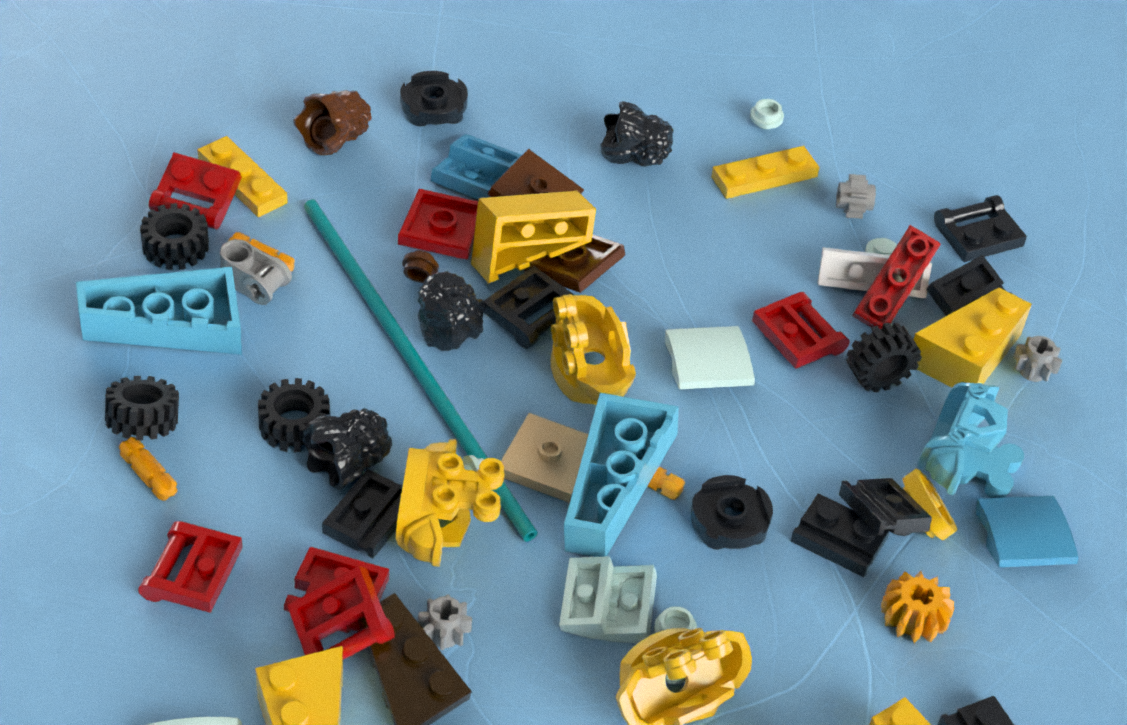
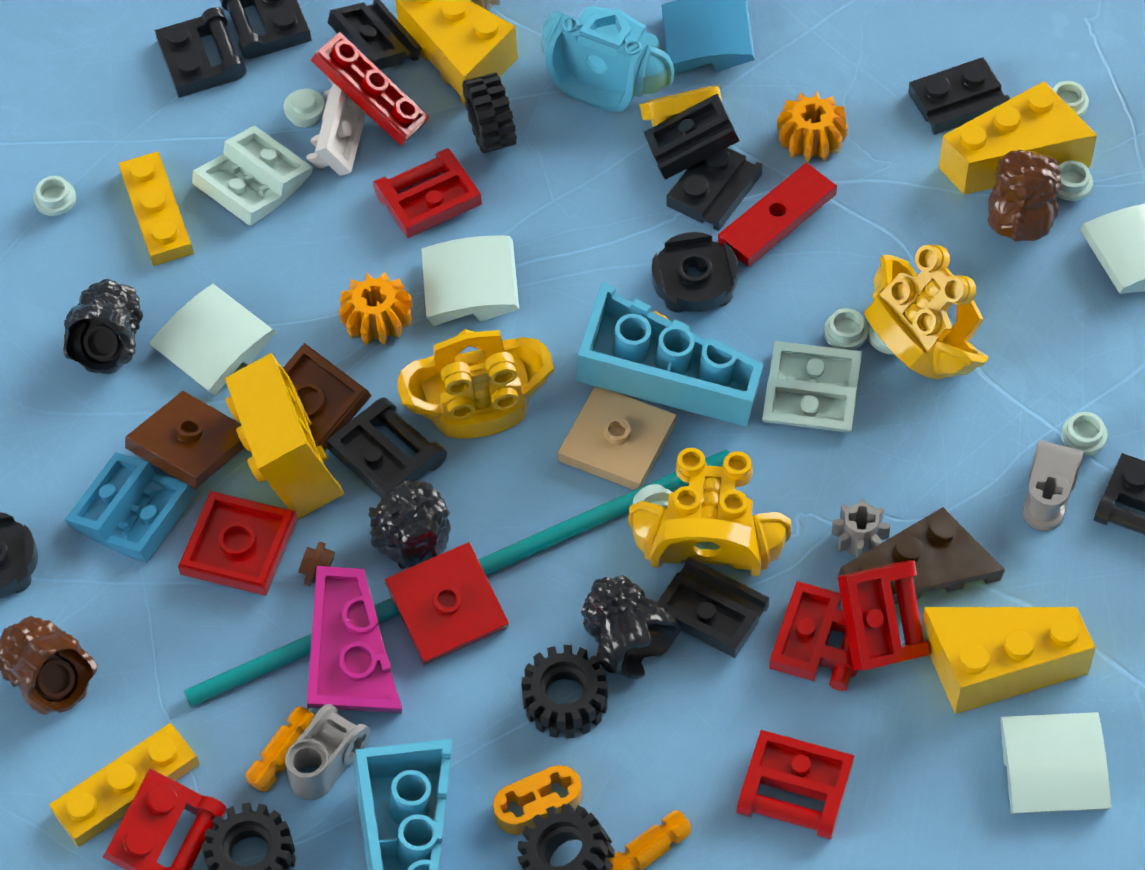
camera: 80 degrees left, 10 degrees up
light grey gear [836,174,876,219] -> none
none -> light aqua slope [149,284,276,396]
none -> black plate [154,7,247,98]
none -> light aqua slope [192,125,313,226]
none -> dark pink wing [307,566,402,713]
none -> light orange gear [338,272,412,346]
none -> red plate [384,542,509,665]
none -> light orange beam [493,765,582,835]
none -> red tile [718,163,837,268]

